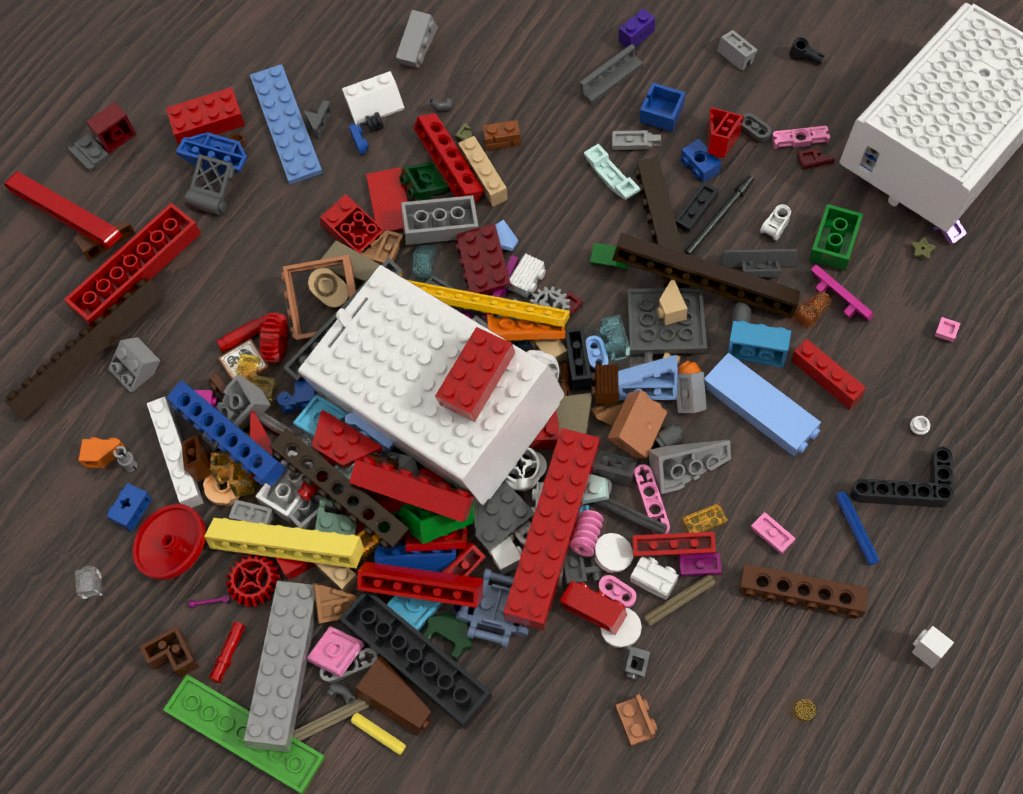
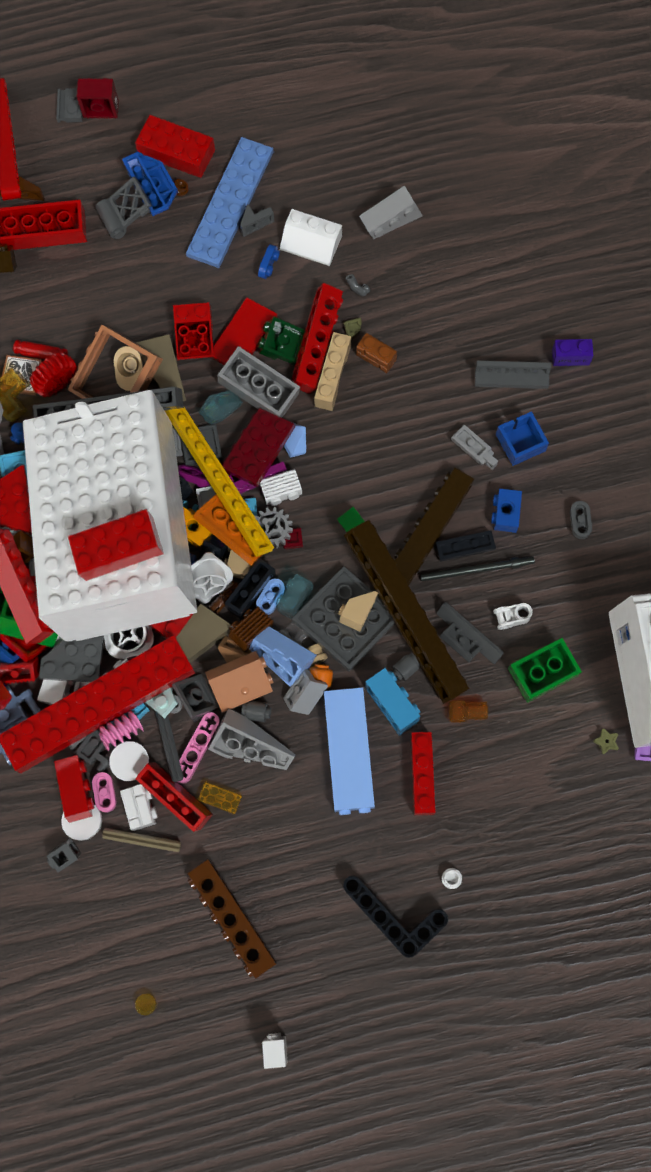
camera: 40 degrees right, 10 degrees up
medium nougat wing [360,230,404,265] -> none
black wheel [365,112,384,133] -> none
light aqua slope [584,144,640,199] -> none
nougat bracket [615,694,658,747] -> none
magenta plate [679,553,722,577] -> none
red wedge [707,107,744,158] -> none
light grey hinge [717,30,757,71] -> none
bright pink plate [751,512,796,555] -> none
bright pink piece [772,126,830,150] -> none
dark red tile [797,148,835,170] -> none
dark pink hinge [811,265,874,322] -> none
blue axle [836,491,879,566] -> none
bright pink plate [935,317,960,342] -> none

